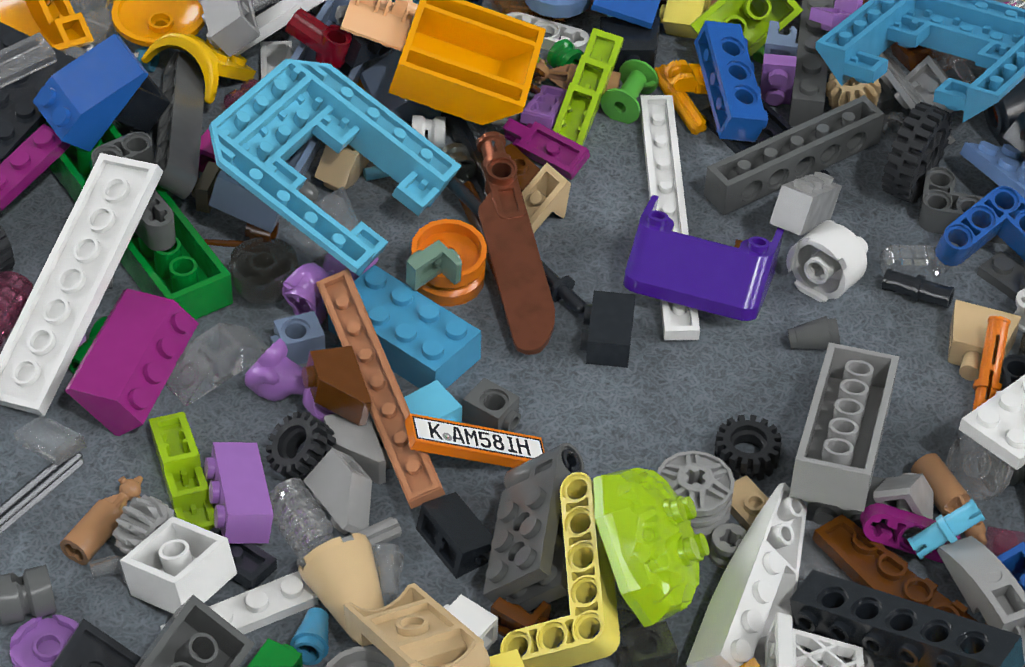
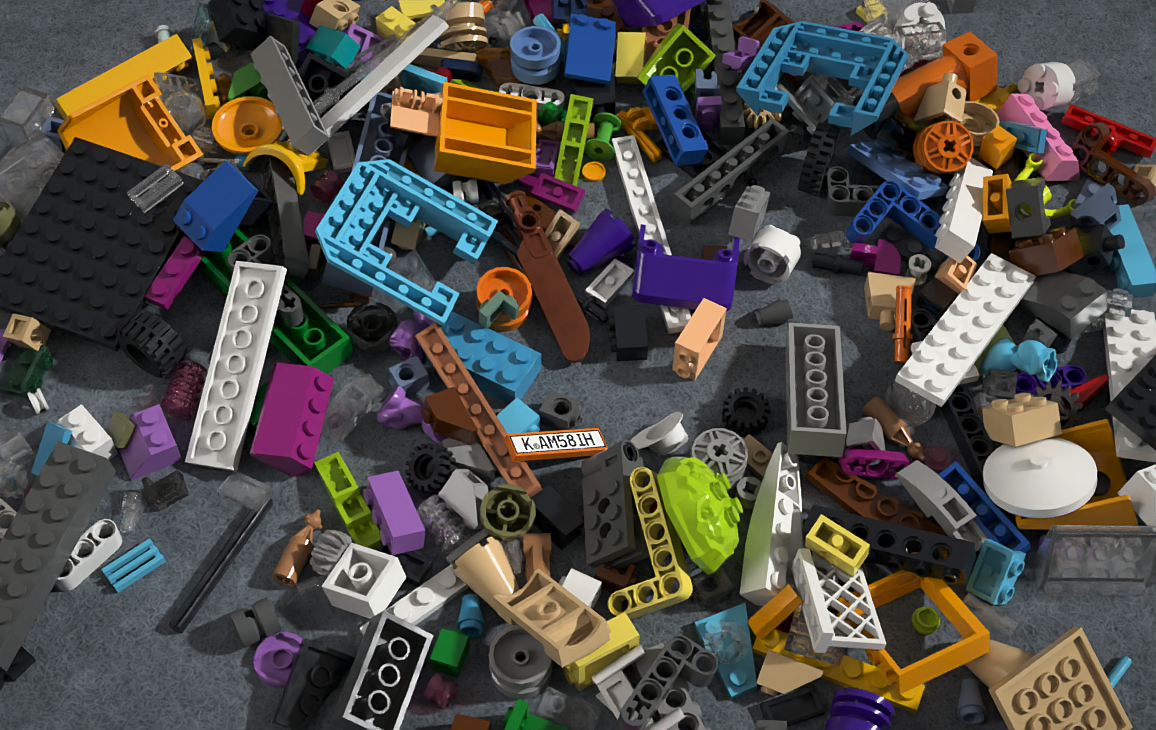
camera: 10 degrees left, 10 degrees up
dark red piece [285,8,352,69] -> none
medium azure pin [907,499,985,560] -> none
none -> olive cylinder [480,484,536,541]
none -> medium nougat piece [523,533,551,583]
none -> dark purple cone [567,208,637,274]
none -> light orange piece [582,162,606,182]
none -> white plate [585,259,635,308]
none -> white piece [630,412,689,454]
none -> light nougat window [672,298,727,380]
none -> light yellow brick [805,514,870,577]
none -> magenta brick [849,239,901,276]

